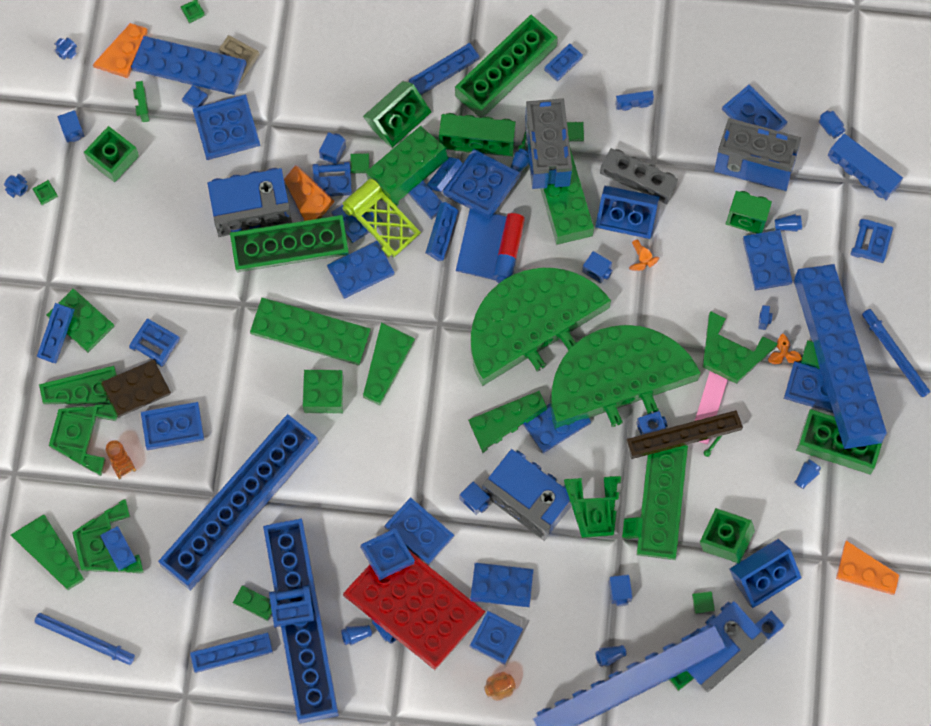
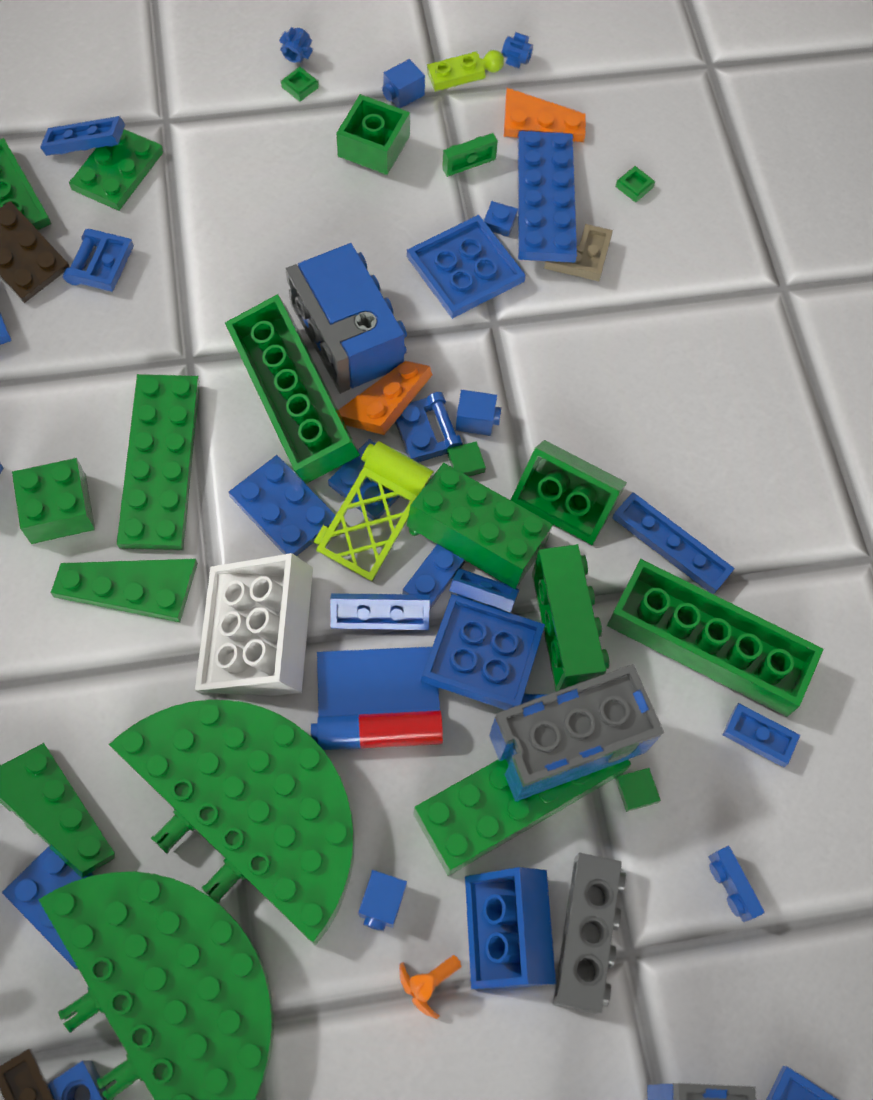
camera: 70 degrees right, 5 degrees down
none -> white slope [195,553,313,696]
none -> lime plate [427,50,504,92]

